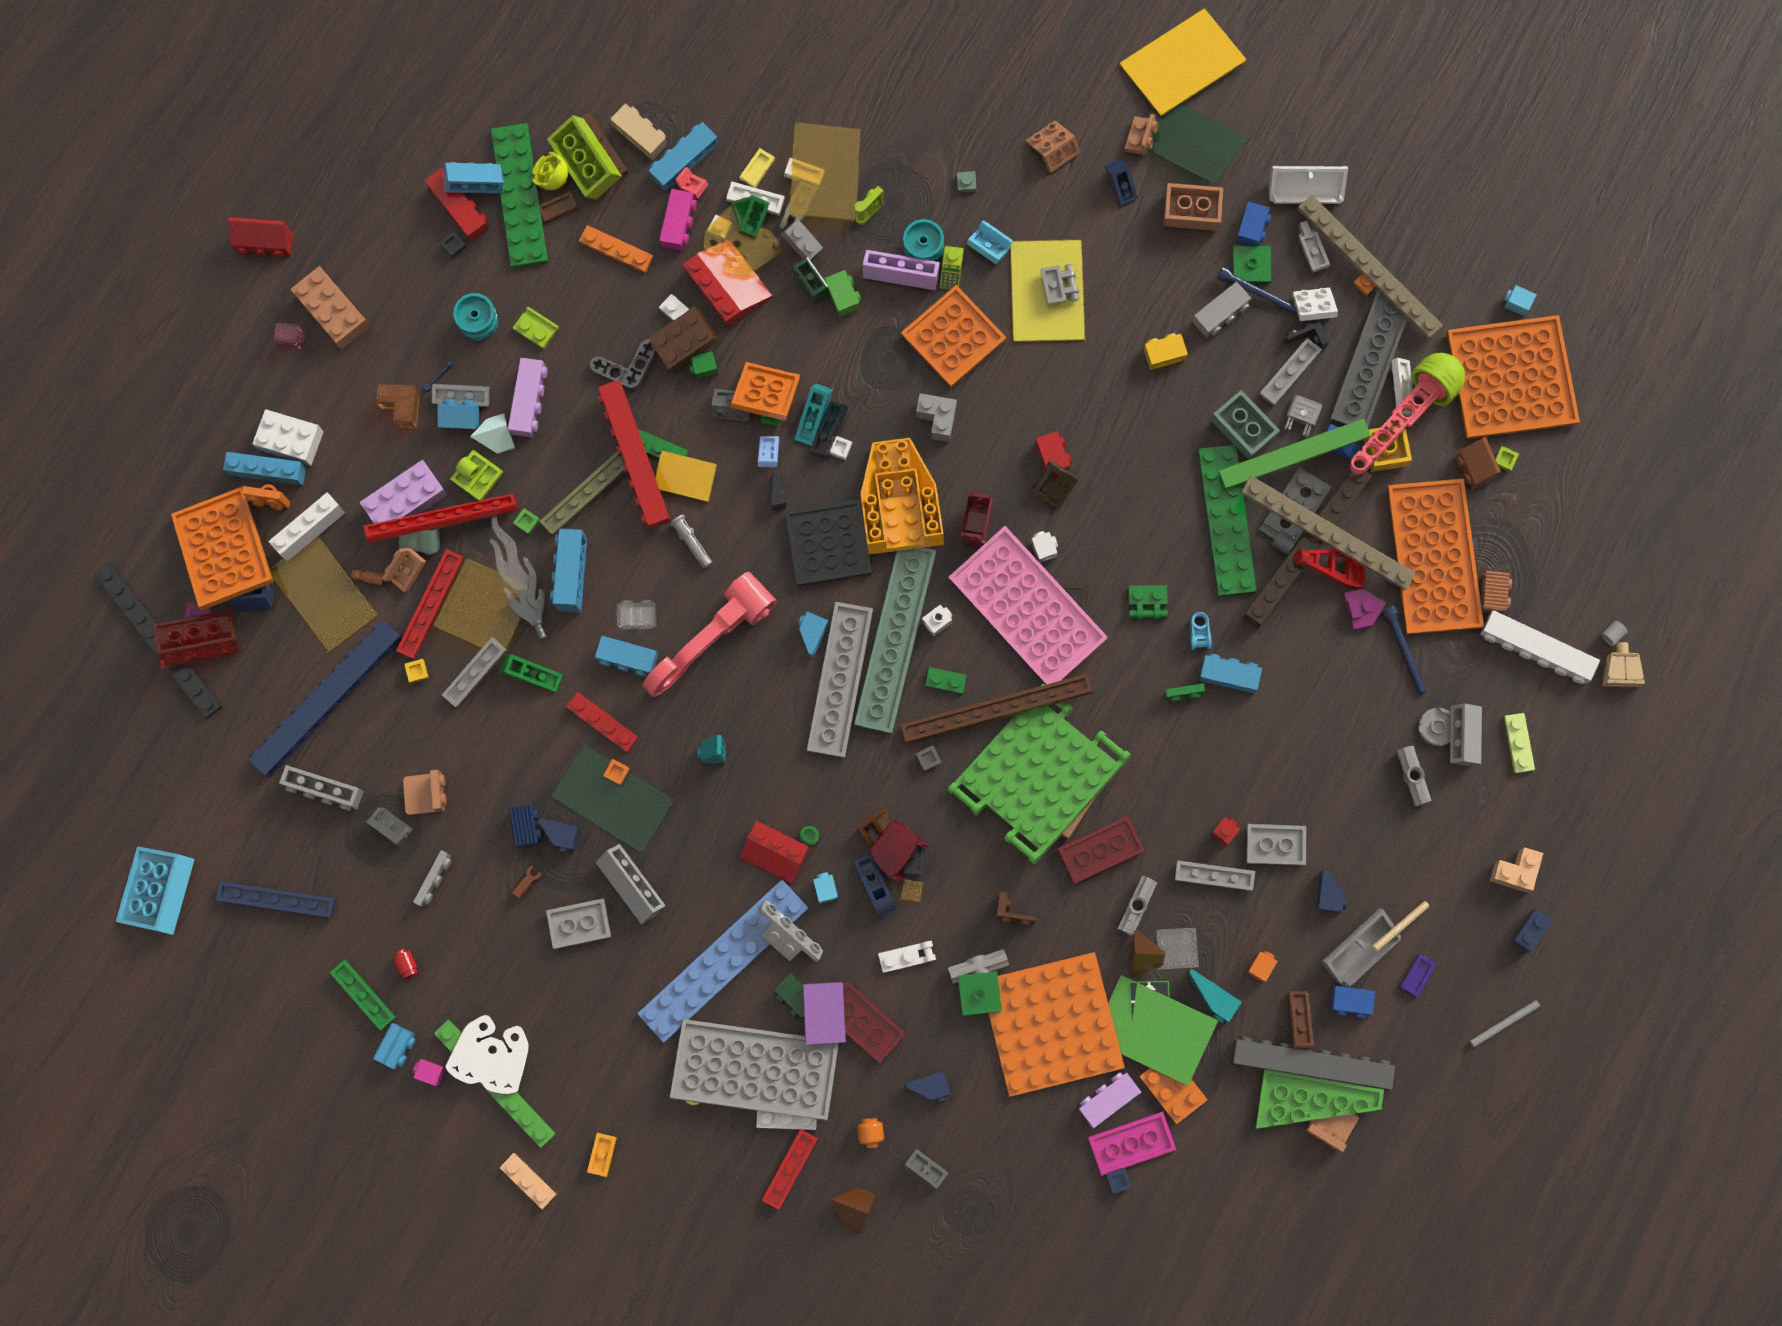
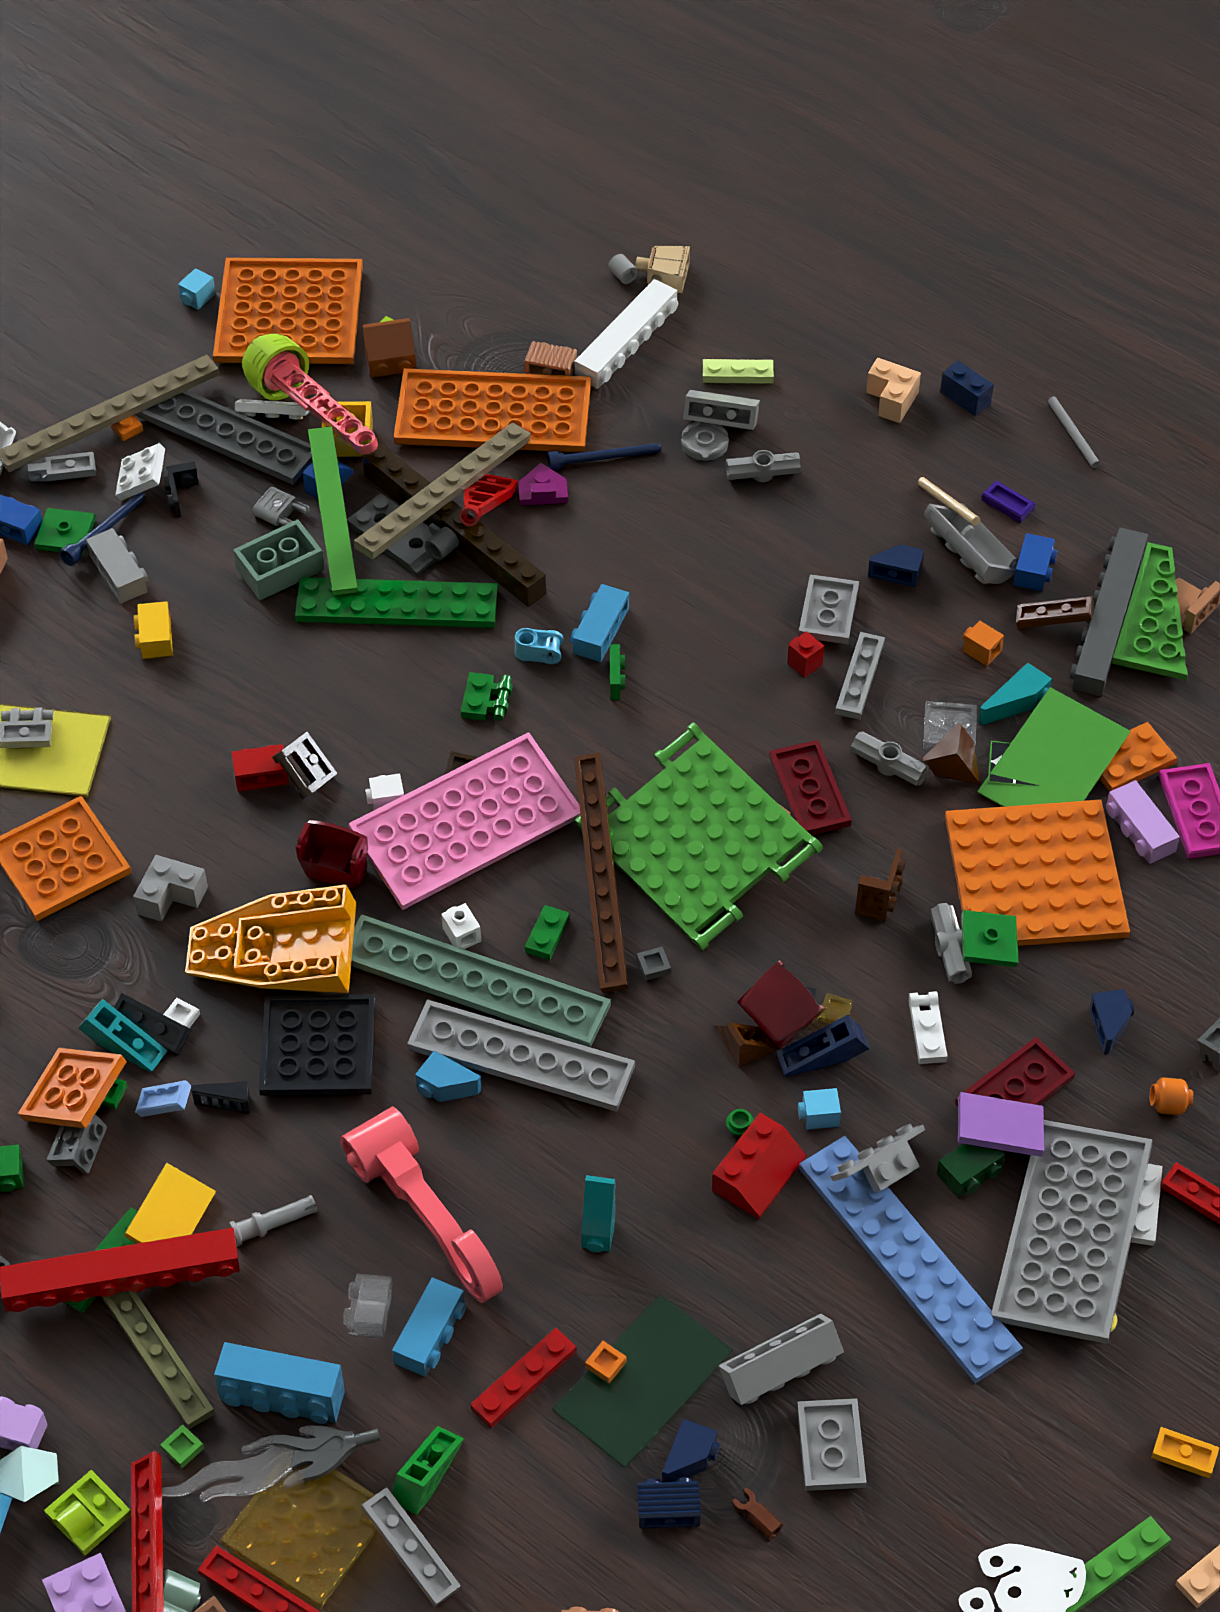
camera: 85 degrees left, 25 degrees down
light grey plate [1259,338,1322,406] -> none

